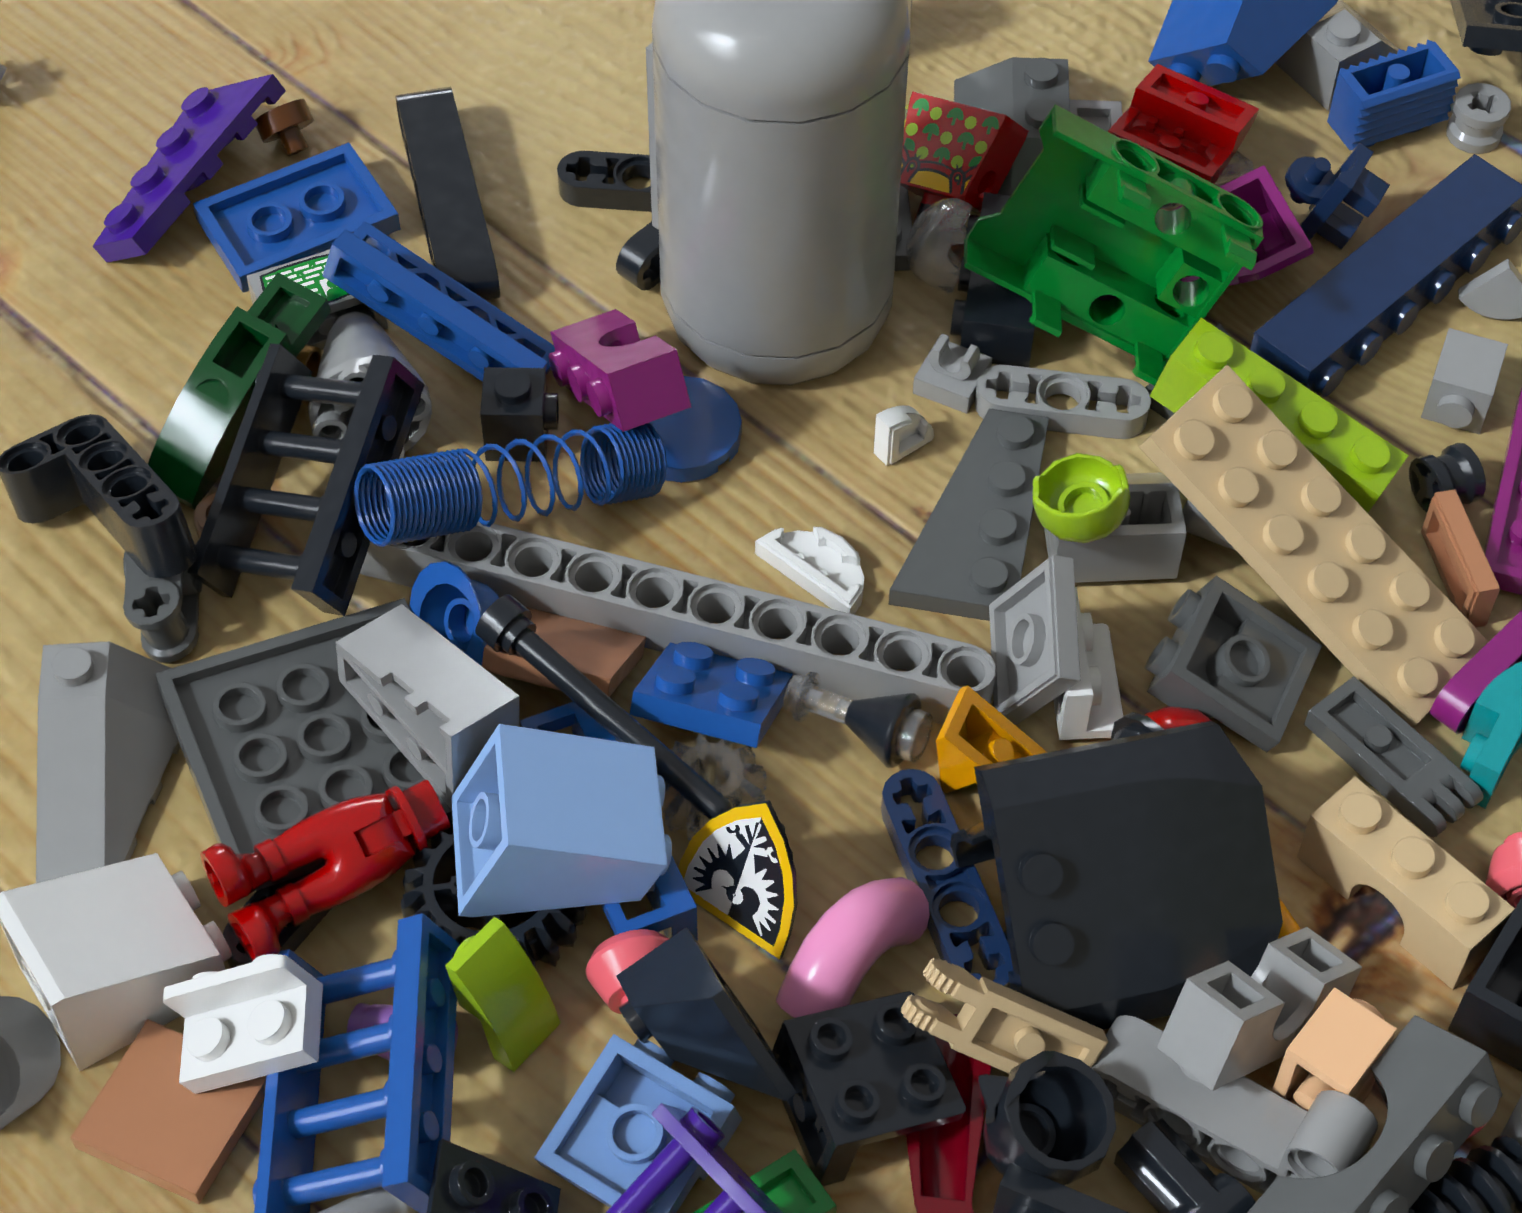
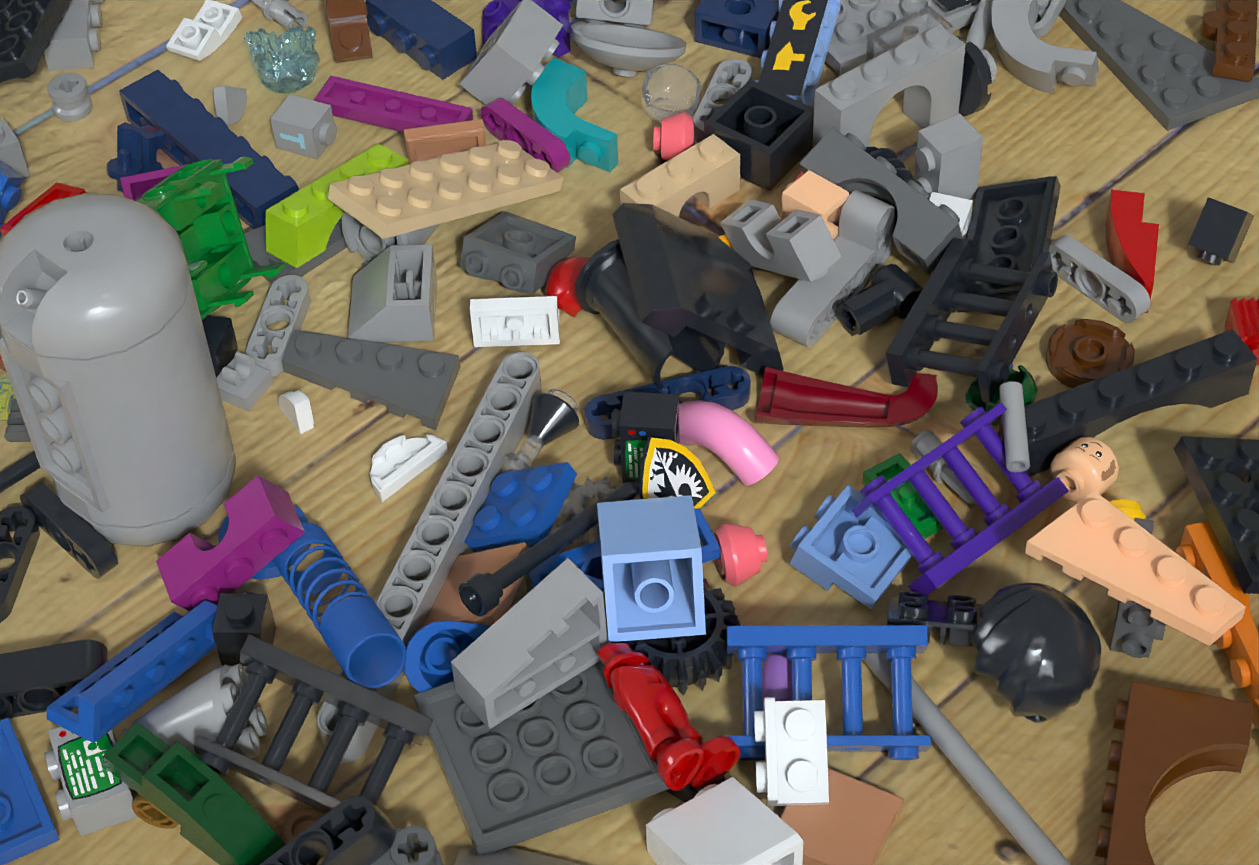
camera: 85 degrees left, 5 degrees down
lime slope [445,917,561,1072] -> none
black slope [616,927,797,1101] -> none
black bracket [772,991,966,1186] -> none
tan hinge [901,957,1109,1074] -> none
light orange slope [936,685,1048,793] -> none
black piece [978,1051,1116,1186] -> none
light grey tile [989,554,1081,725] -> none
lime hair [1033,453,1131,543] -> none
dark grey hinge [1304,676,1483,838] -> none
blue brick [1327,40,1461,151] -> none
black wheel [1409,443,1486,512] -> none
none -> black brick [612,391,680,484]

